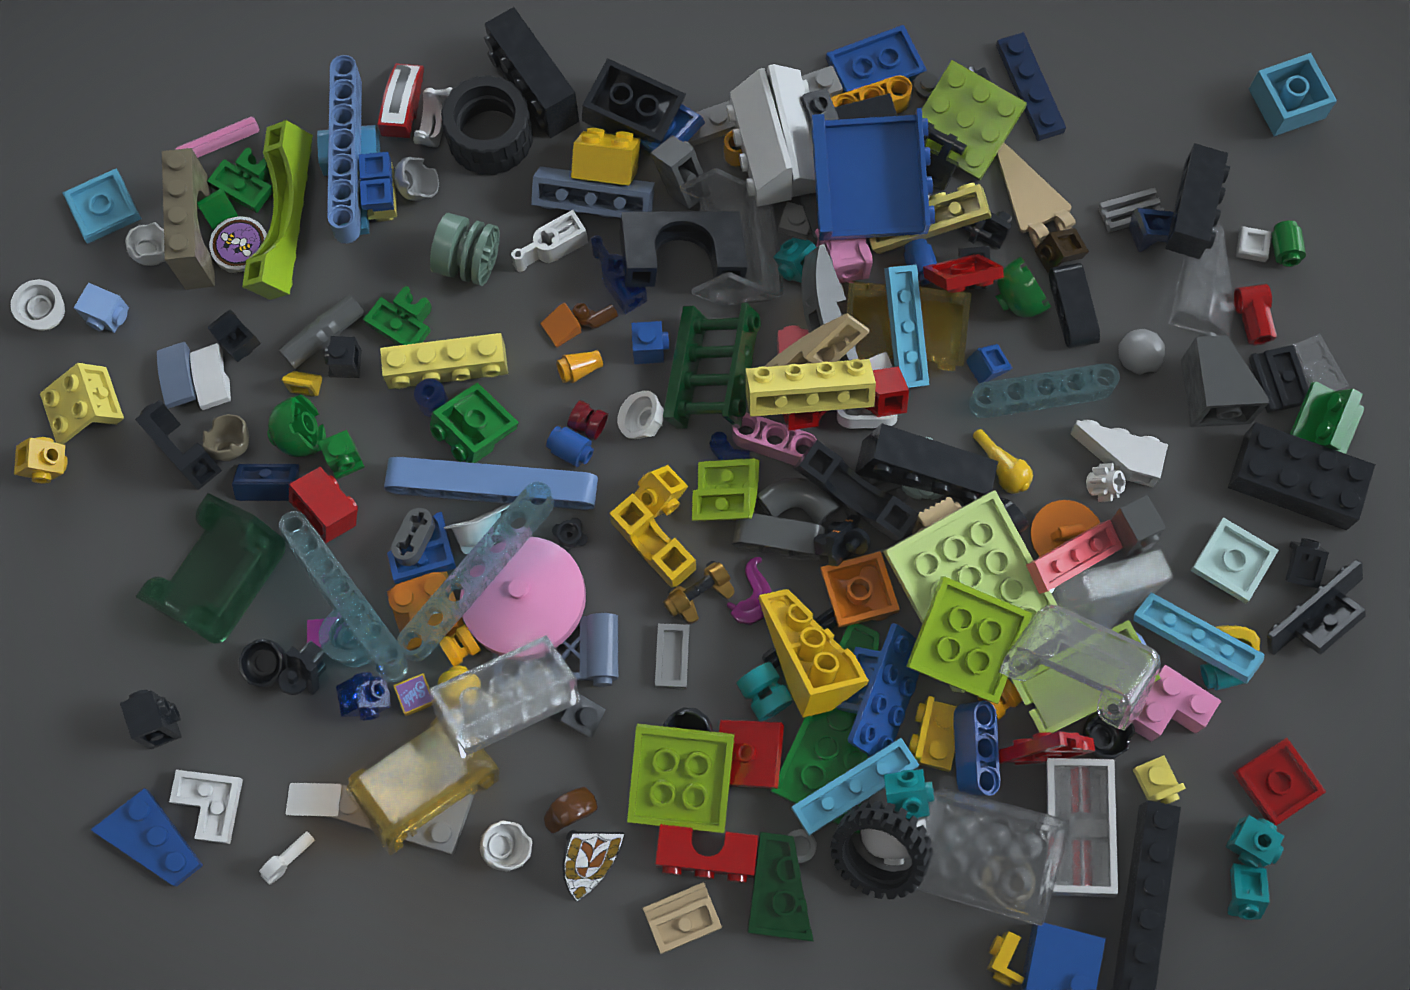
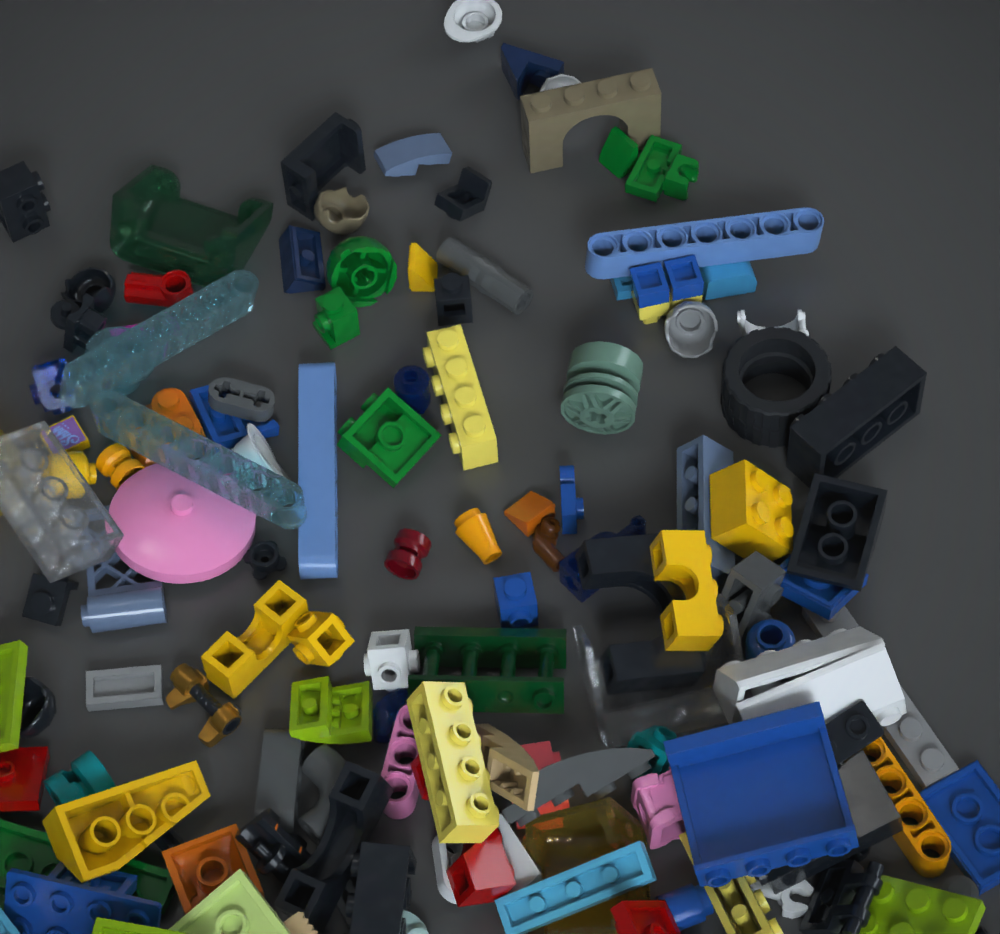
camera: 85 degrees right, 15 degrees down
yellow brick [14,437,68,484] -> none
light yellow bracket [40,363,124,444] -> none
medium azure tile [63,168,141,244] -> none
light blue brick [74,283,129,333] -> none
bright pink axle [175,117,259,158] -> none
white slope [190,343,231,410] -> none
tile [209,216,267,273] -> none
lime arch [242,120,313,300] -> none
red brick [289,467,358,544] -> none
green plate [363,286,431,345] -> none
slope [378,63,424,138] -> none
white piece [511,210,588,272] -> none
blue brick [546,426,594,467] -> none
white piece [617,391,664,439] -> none
magenta piece [727,557,772,625] -> none
none -> red piece [124,270,197,315]
none -> white brick [363,629,420,692]
none -> dark blue slope [501,43,564,101]
none -> blue plate [559,465,584,535]
none -> yellow arch [649,530,724,651]
none -> blue head [745,619,796,660]

